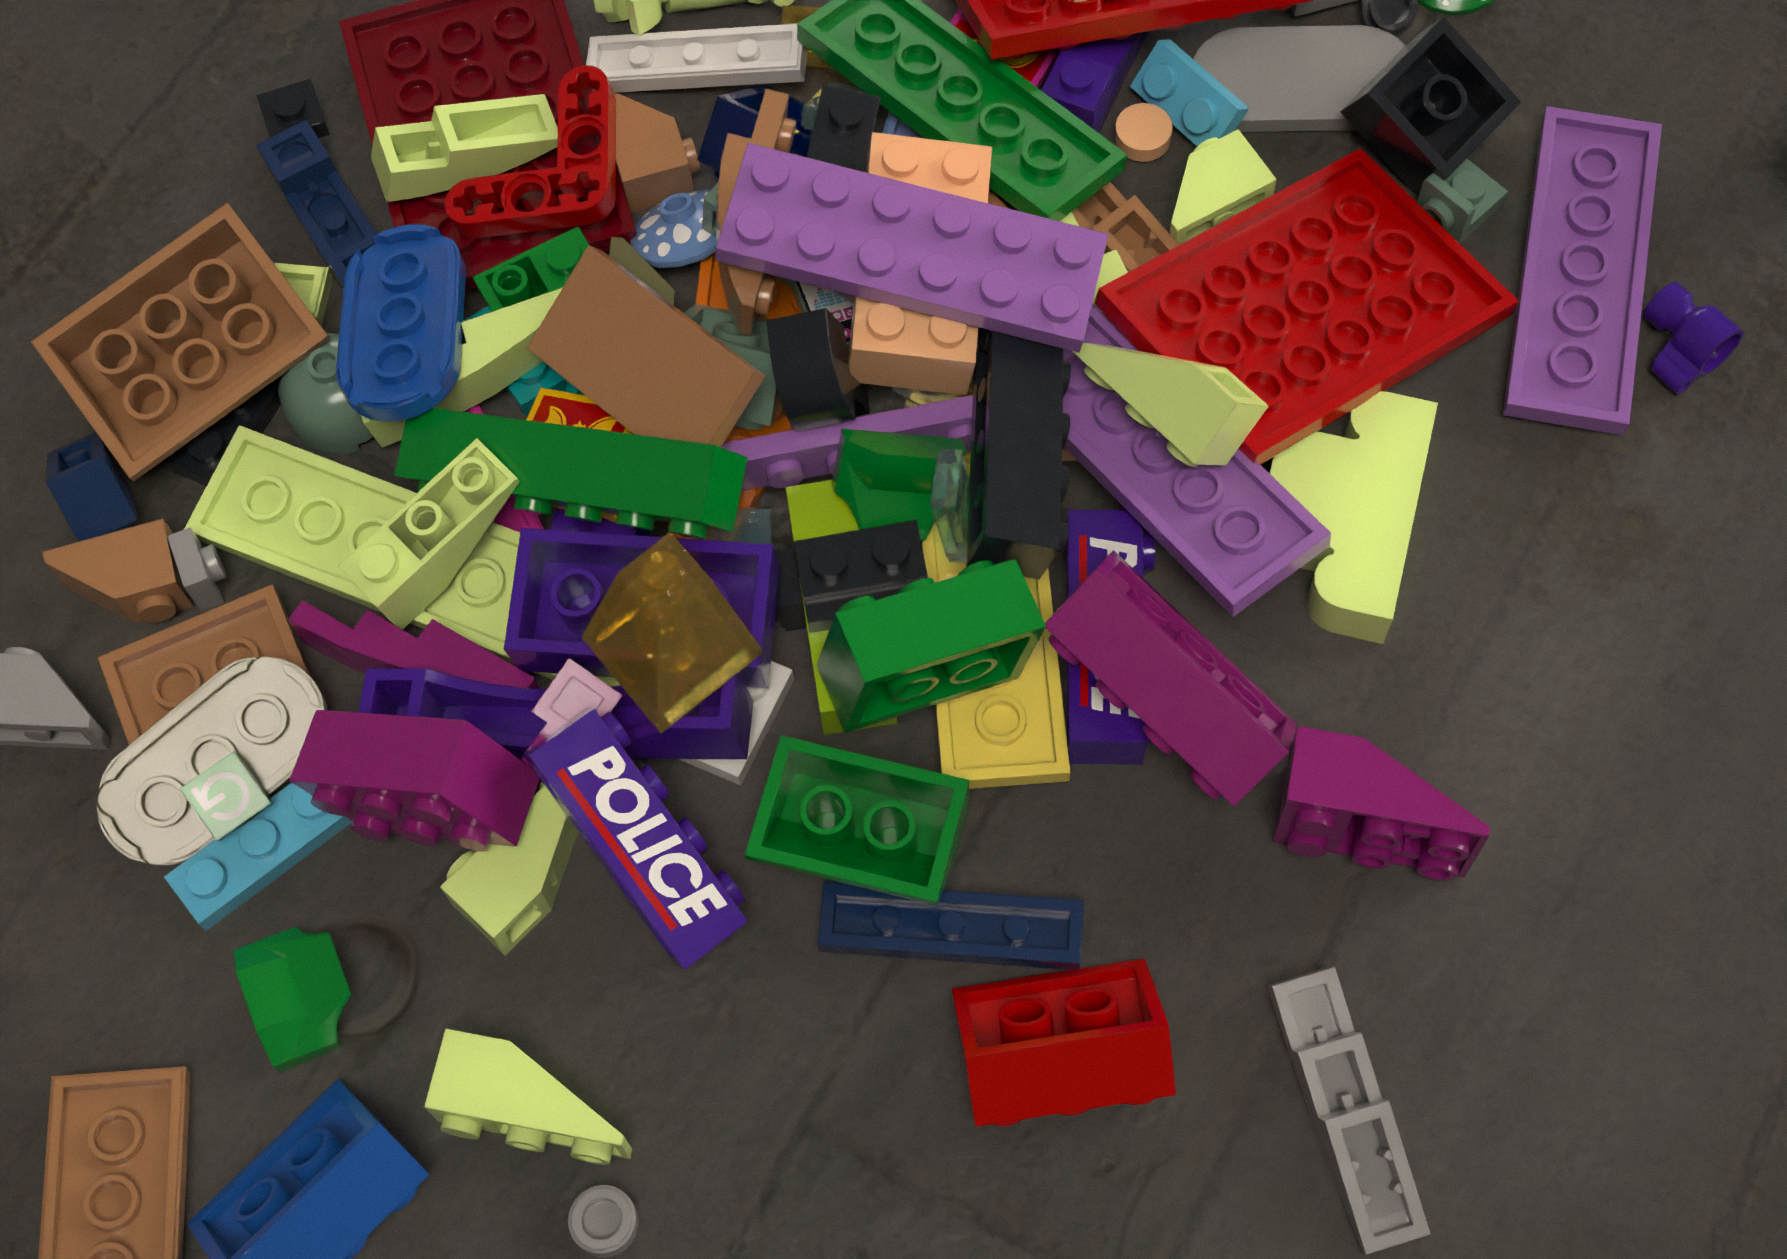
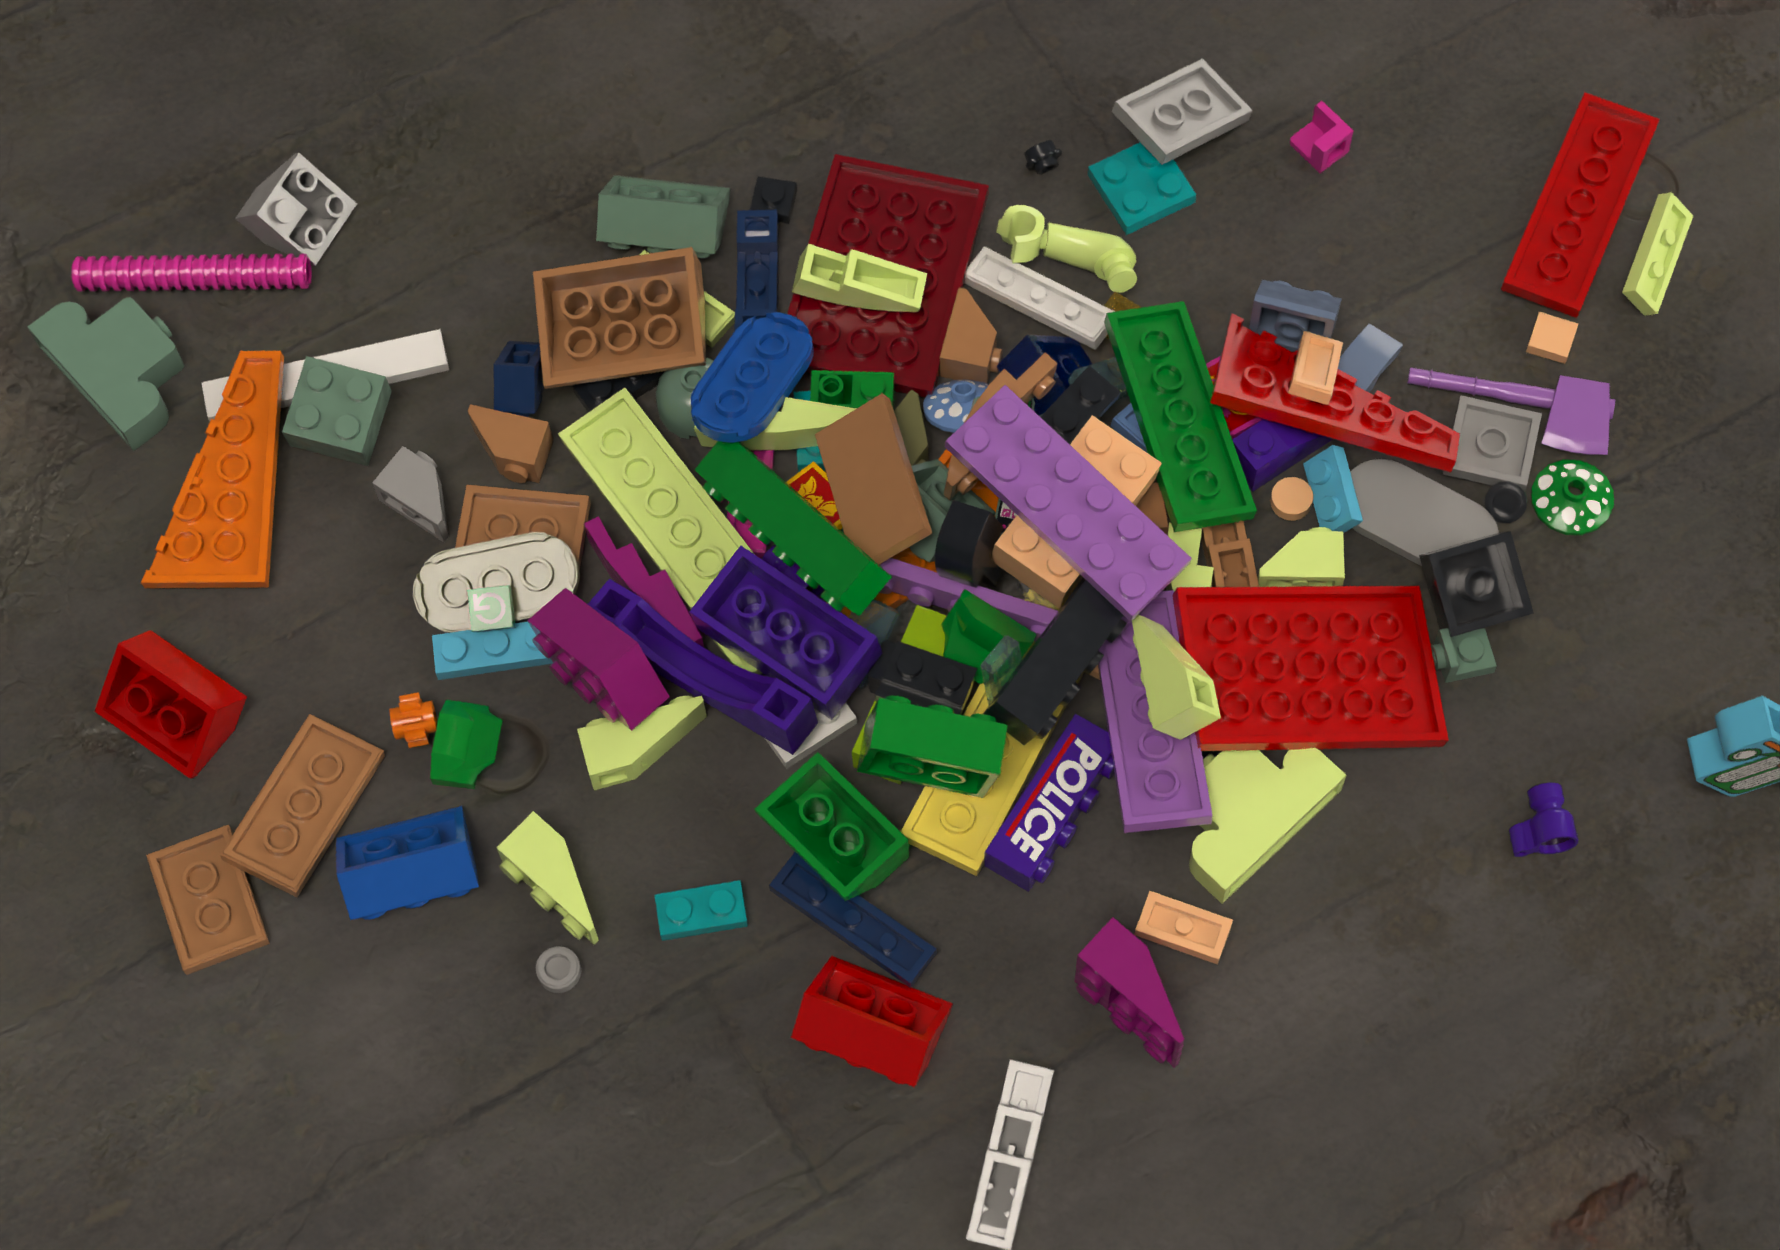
camera: 30 degrees right, 0 degrees up
light grey plate [167,527,227,612] -> none
yellowish green slope [337,438,520,630] -> none
red beam [444,65,616,238] -> none
plate [521,658,622,767] -> none
dark purple brick [523,708,748,970] -> none
clear yellow slope [581,532,763,734] -> none
magenta slope [1045,550,1297,806] -> none
medium lavender plate [1503,106,1662,436] -> none
none -> orange gear [389,692,437,748]
none -> sand green slope [596,175,731,258]
none -> teal plate [654,880,748,941]
none -> light nougat plate [1135,891,1233,965]

